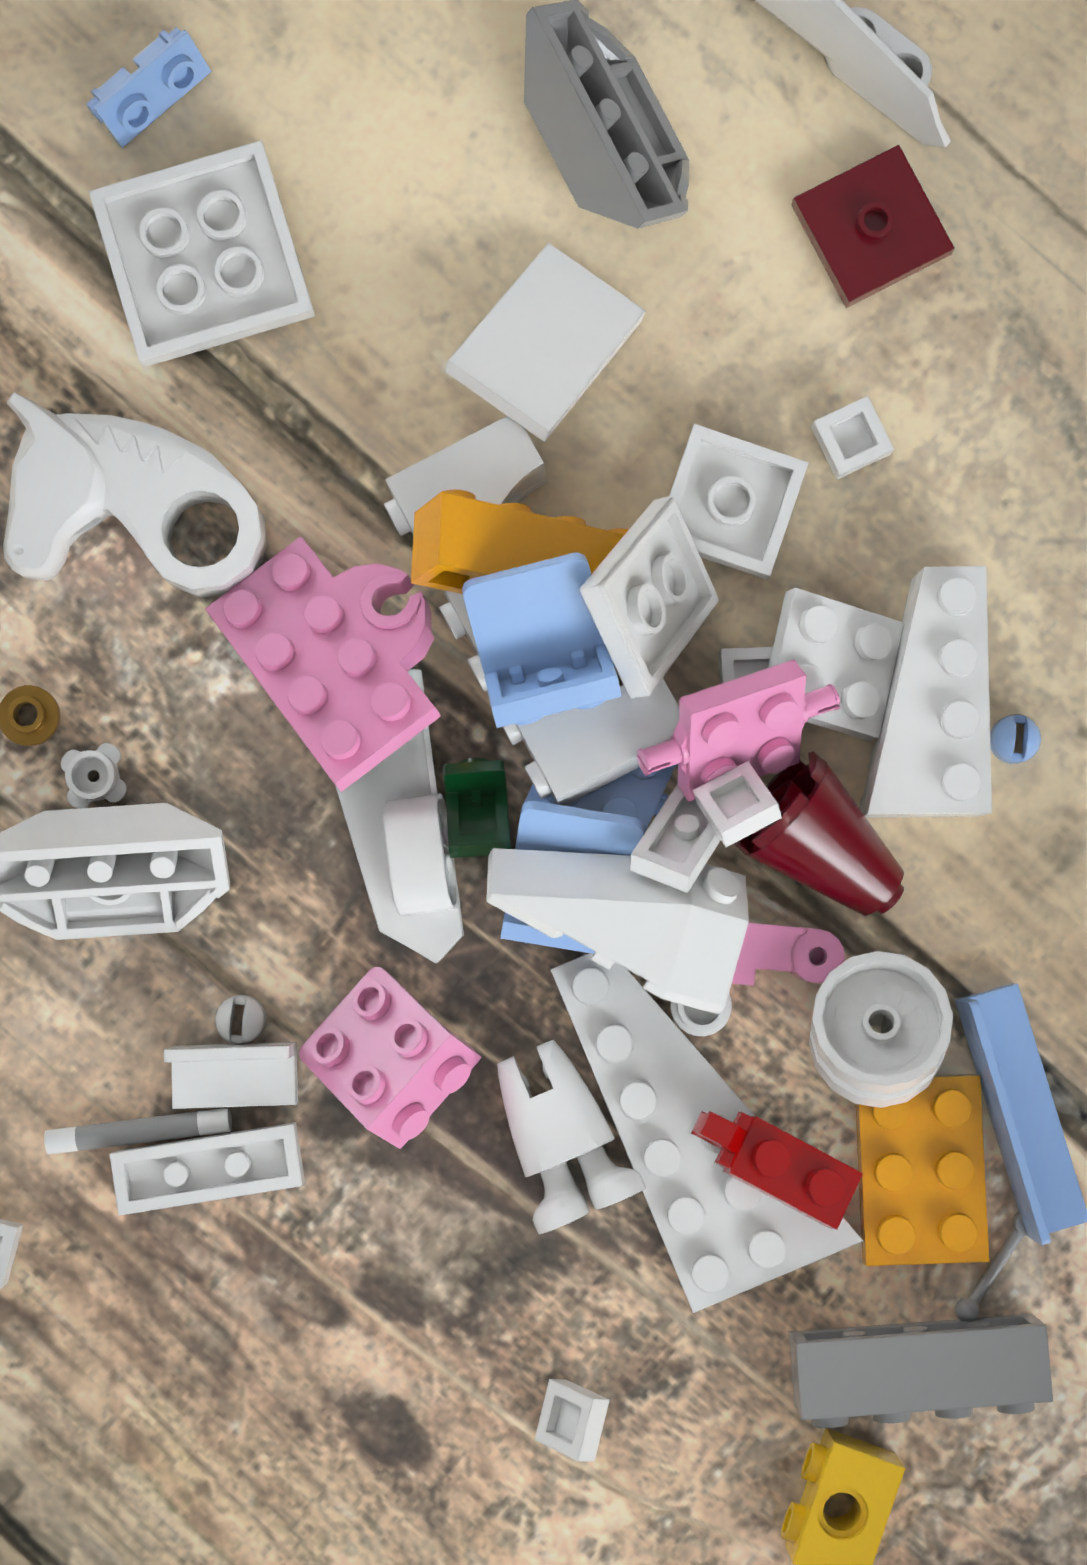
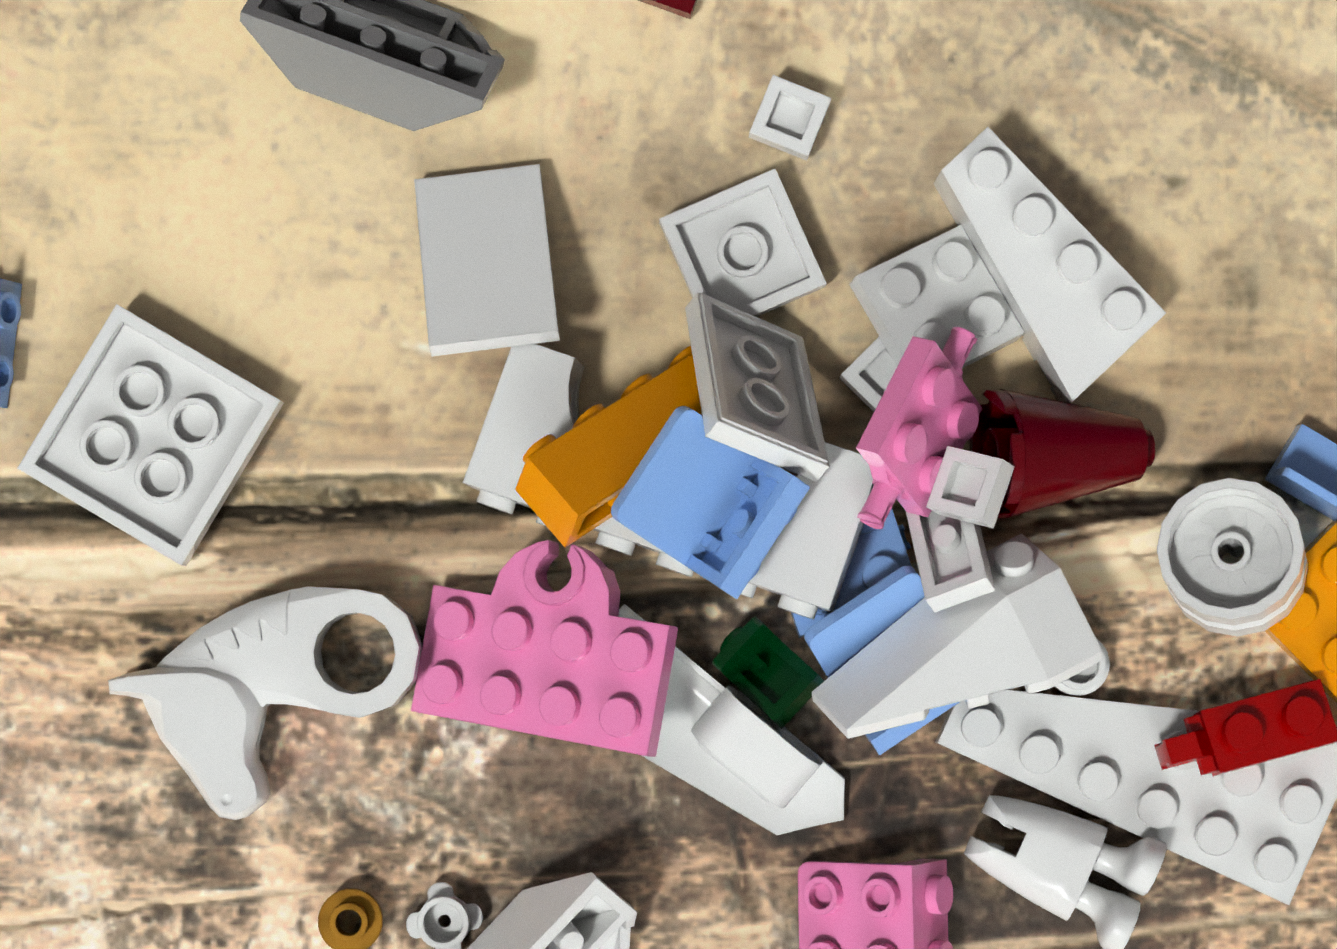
camera: 40 degrees left, 0 degrees up
bright pink leg [732,923,845,986] -> none
light blue hinge [990,714,1041,764] -> none

